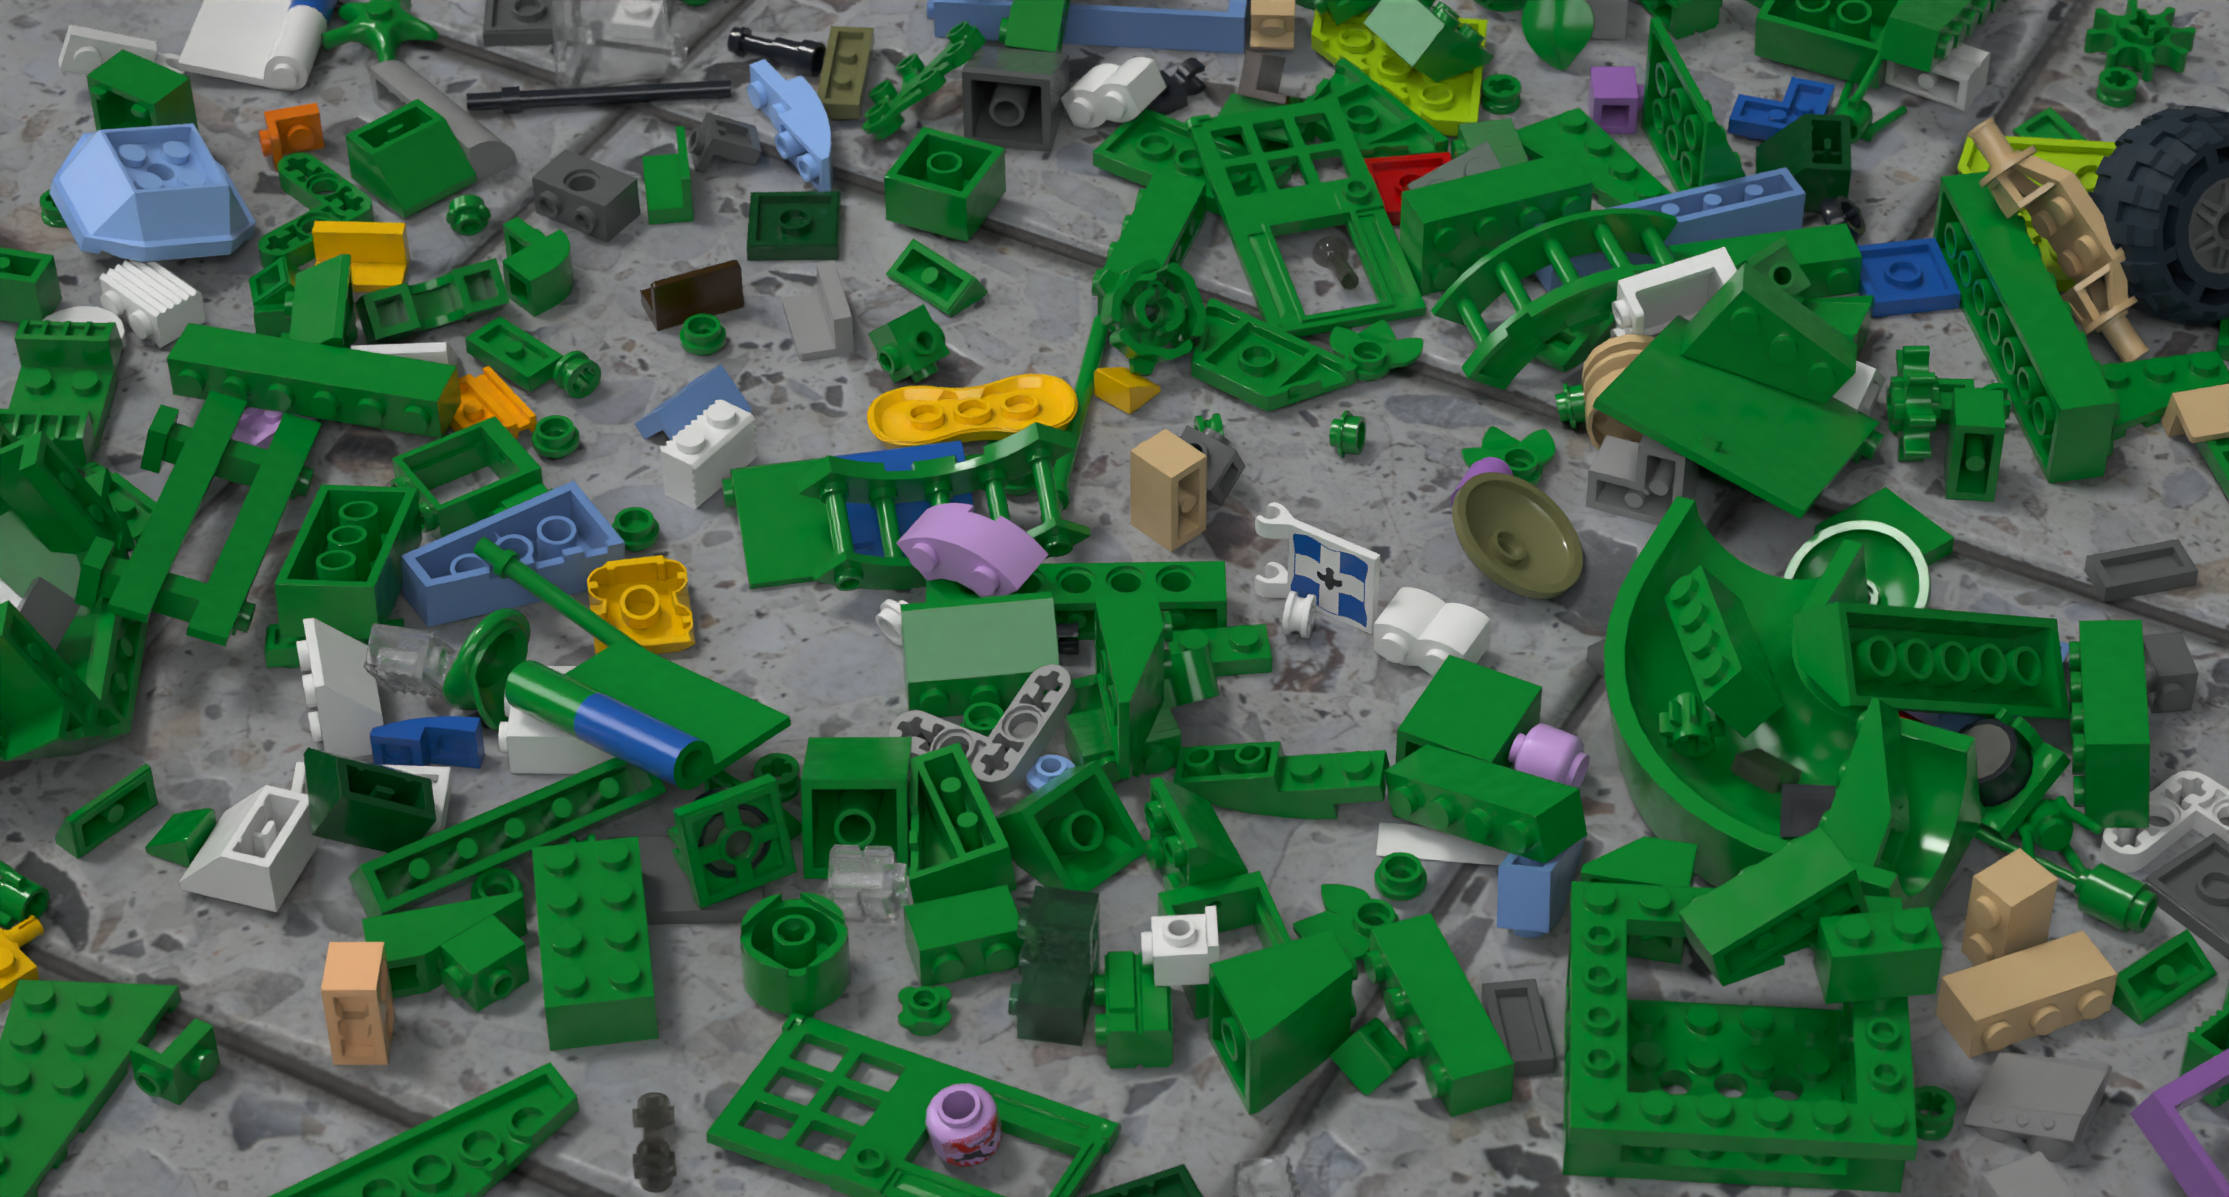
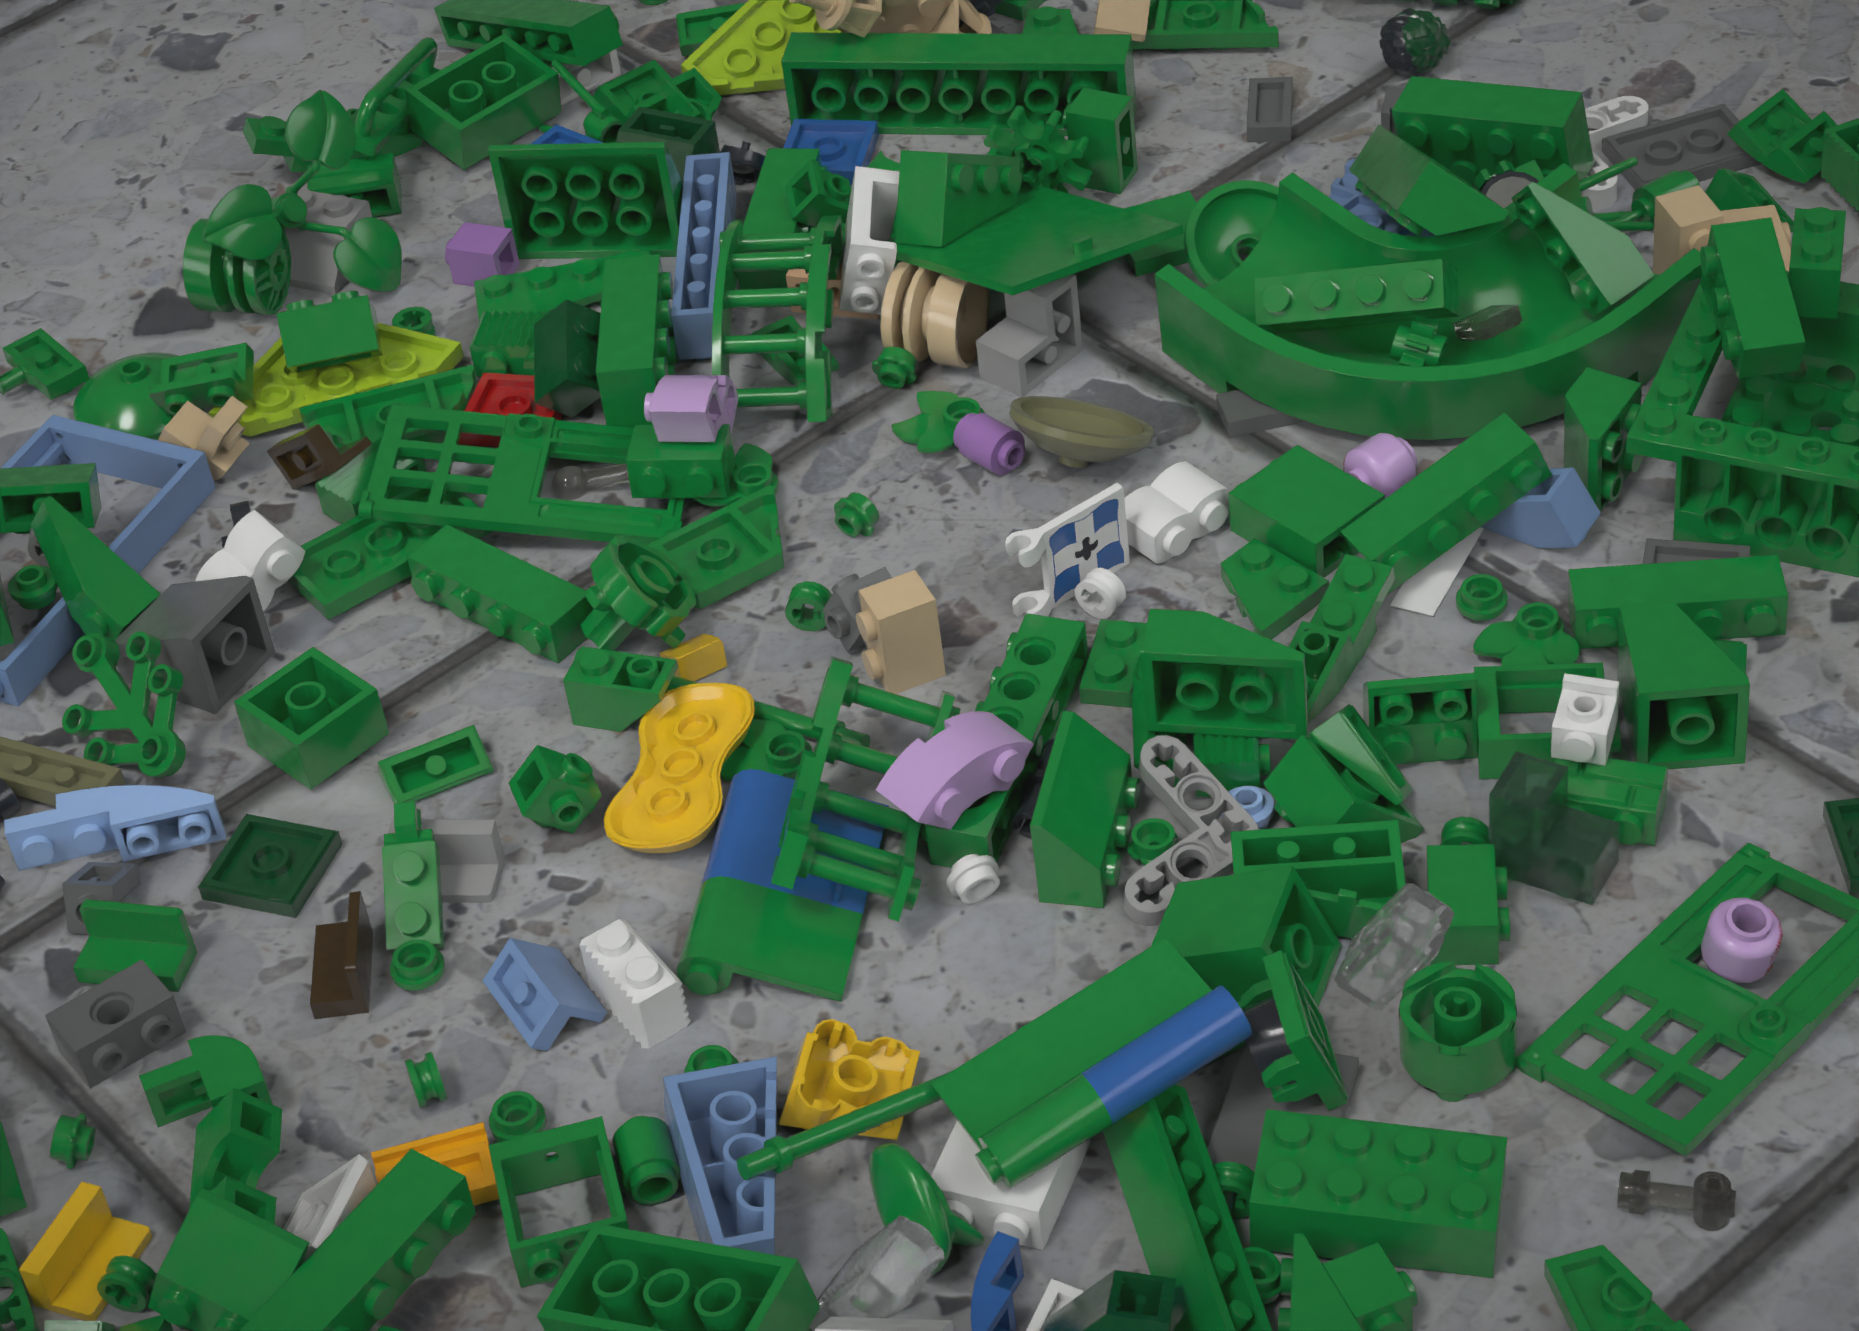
camera: 65 degrees left, 0 degrees up
green plate [465,316,563,392] -> none
green plate [898,986,952,1036] -> none
black plate [1780,784,1836,840] -> none
none -> green hinge [382,801,444,955]
none -> green slope [563,646,678,732]
none -> green slope [593,59,722,123]
none -> green brick [625,424,735,498]
none -> lavender brick [644,375,739,442]
none -> green wing [1220,538,1329,640]
none -> green slope [1308,704,1412,806]

